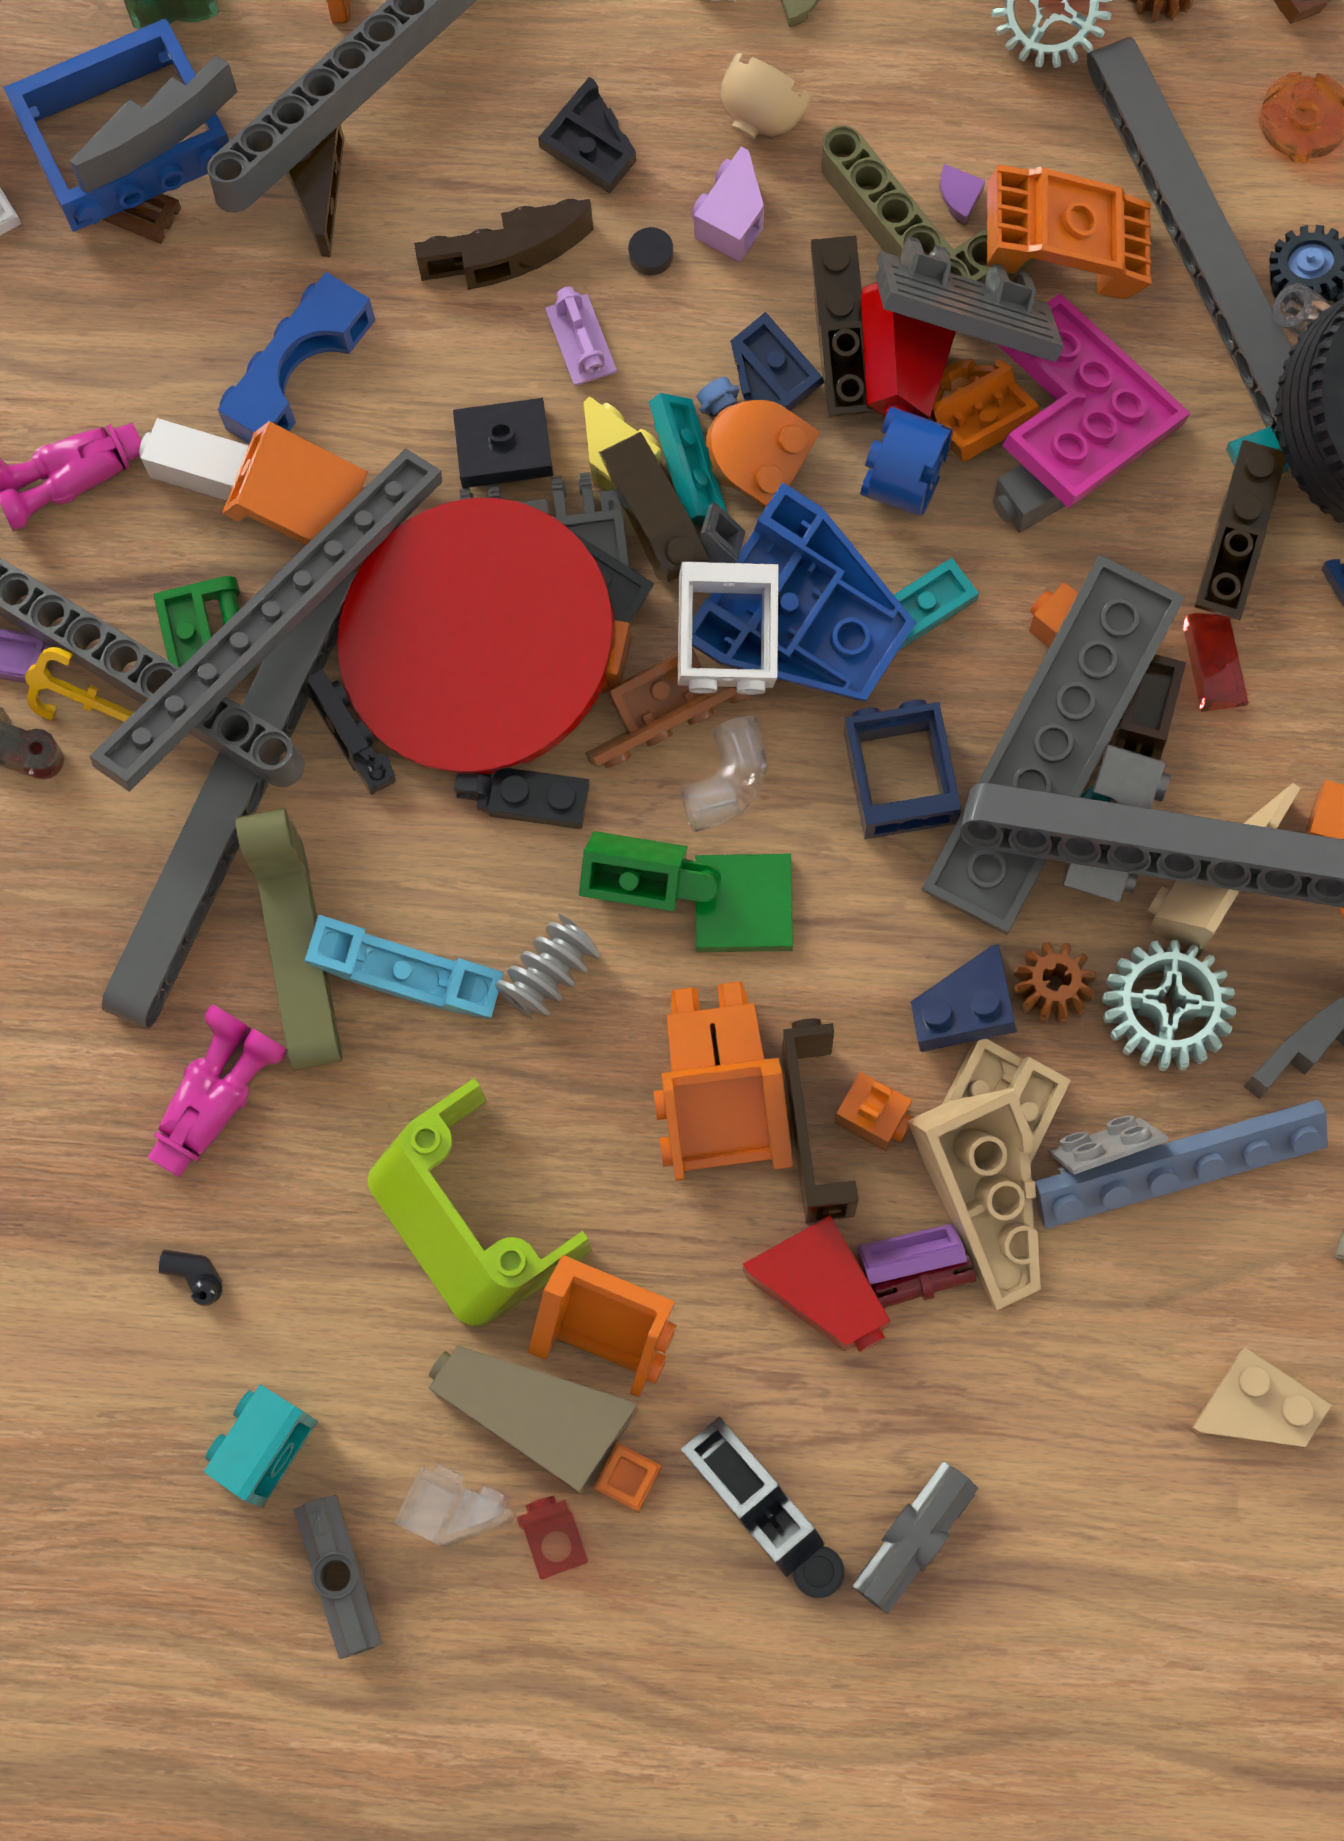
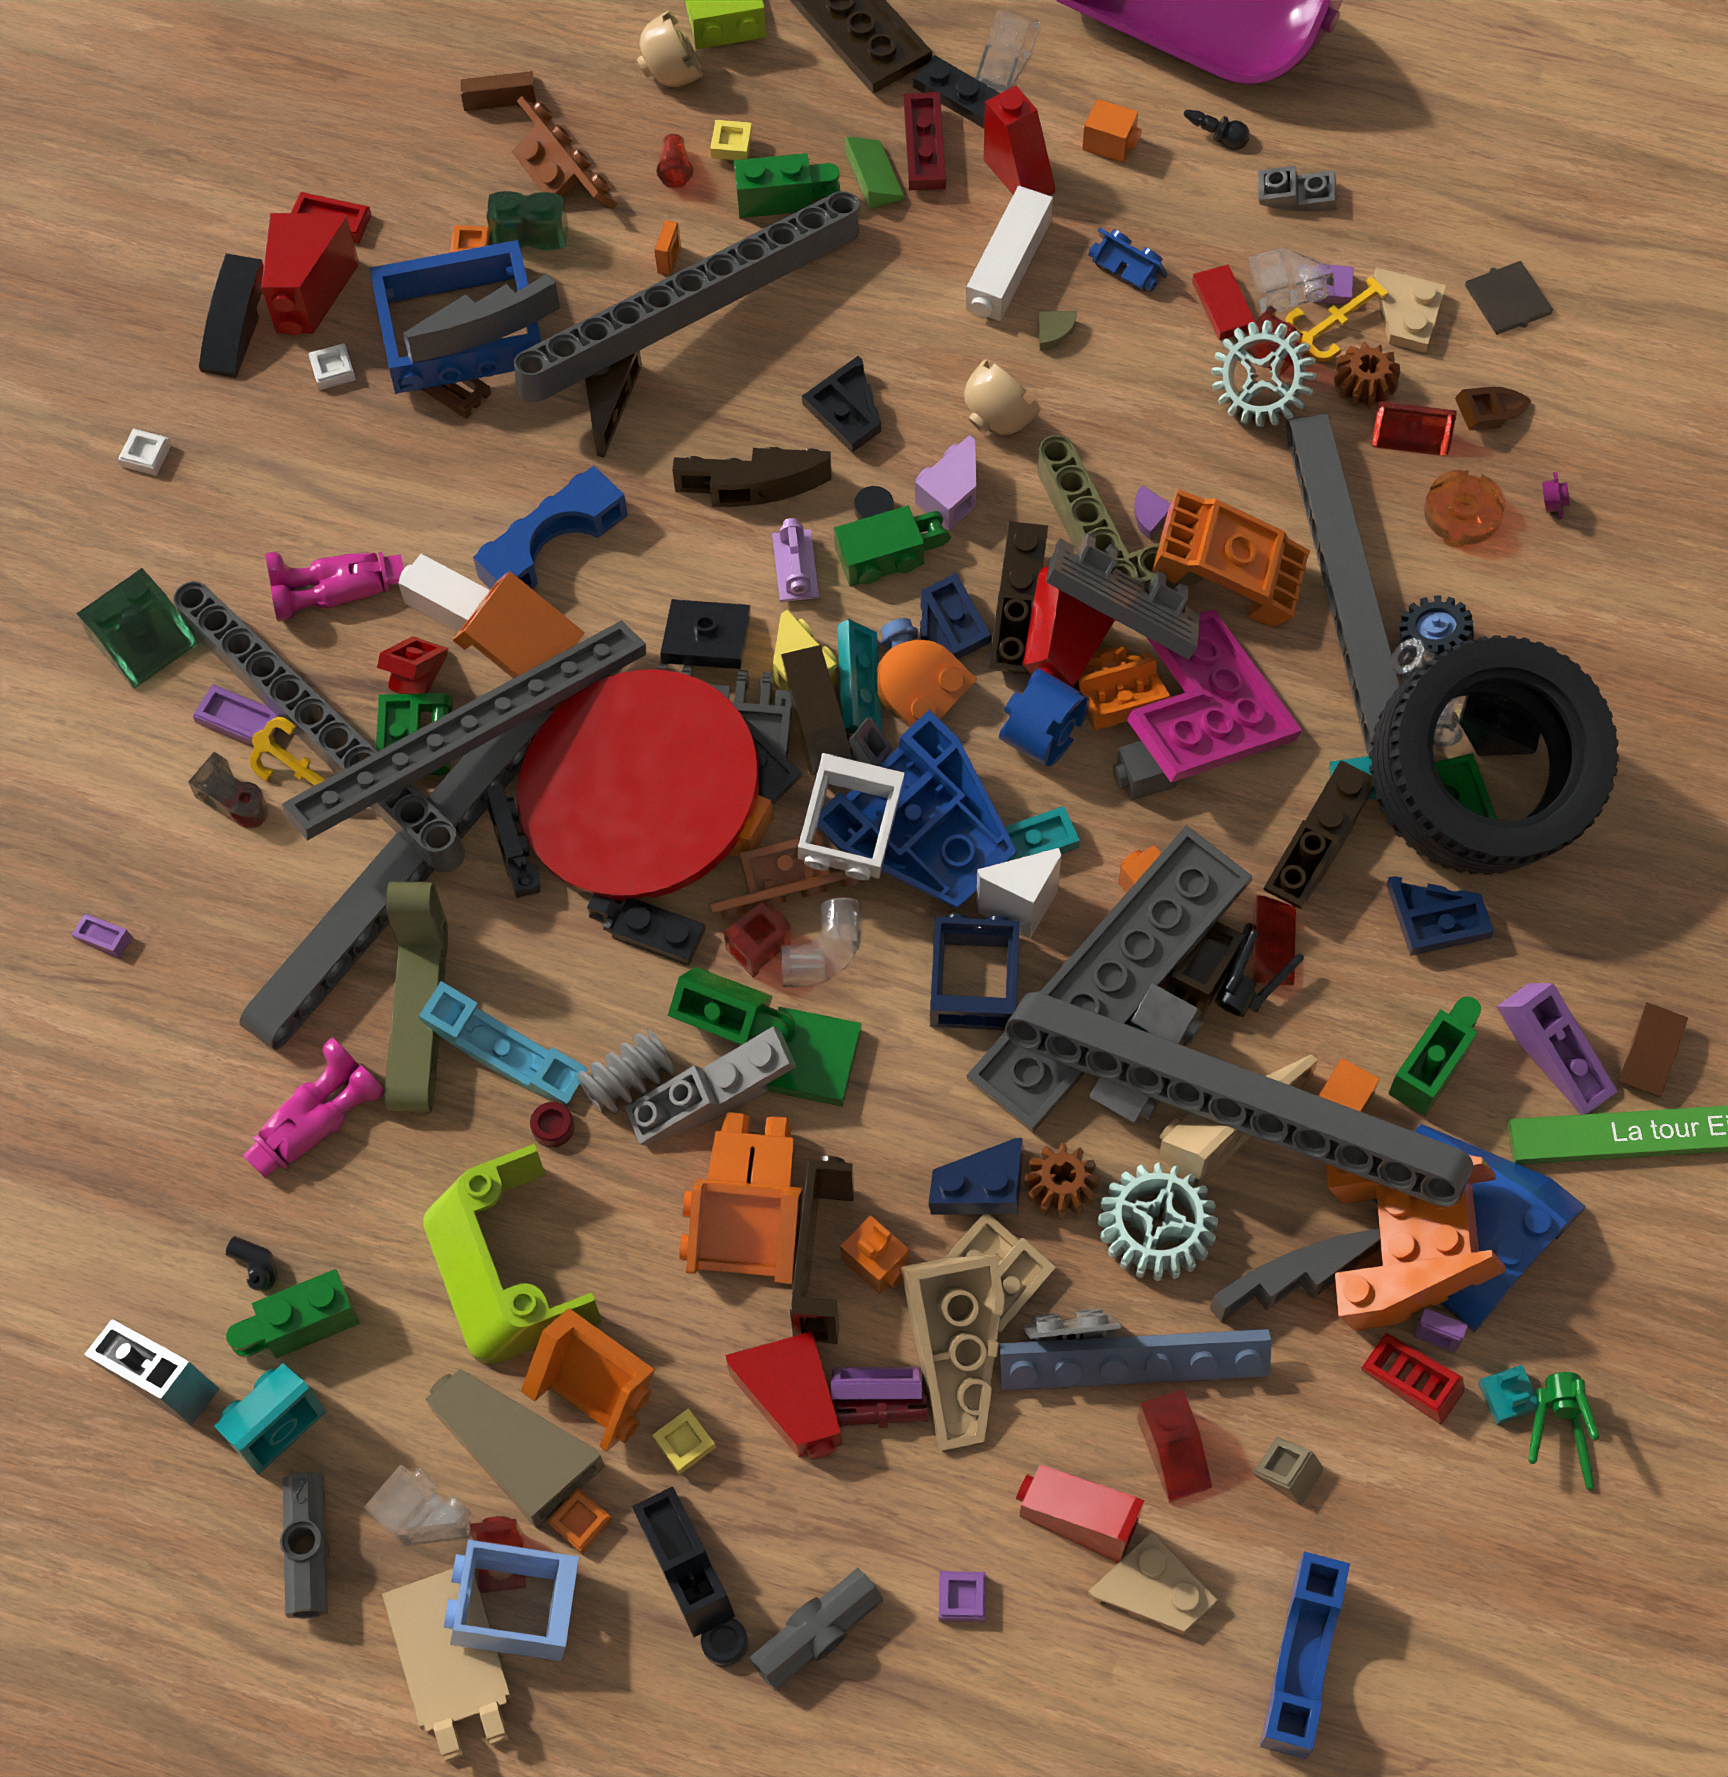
camera: 10 degrees right, 10 degrees down
none -> flat silver slope [84,1319,220,1426]
none -> green brick [226,1269,360,1358]
none -> red slope [377,636,449,694]
none -> tan tile [382,1569,512,1762]
none -> light blue window [443,1540,579,1661]
none -> orange tile [450,225,492,253]
none -> dark red tile [530,1102,574,1147]
none -> light grey slope [625,1026,797,1146]
none -> light yellow plate [652,1408,716,1475]
none -> clear red brick [723,902,791,978]
none -> green brick [834,505,951,586]
none -> medium lavender tile [939,1571,986,1622]
none -> white slope [976,848,1061,939]
none -> slope [1016,1464,1145,1563]
none -> clear red slope [1137,1389,1212,1503]
none -> black plant [1215,923,1304,1017]
none -> clear red slope [1371,401,1457,456]

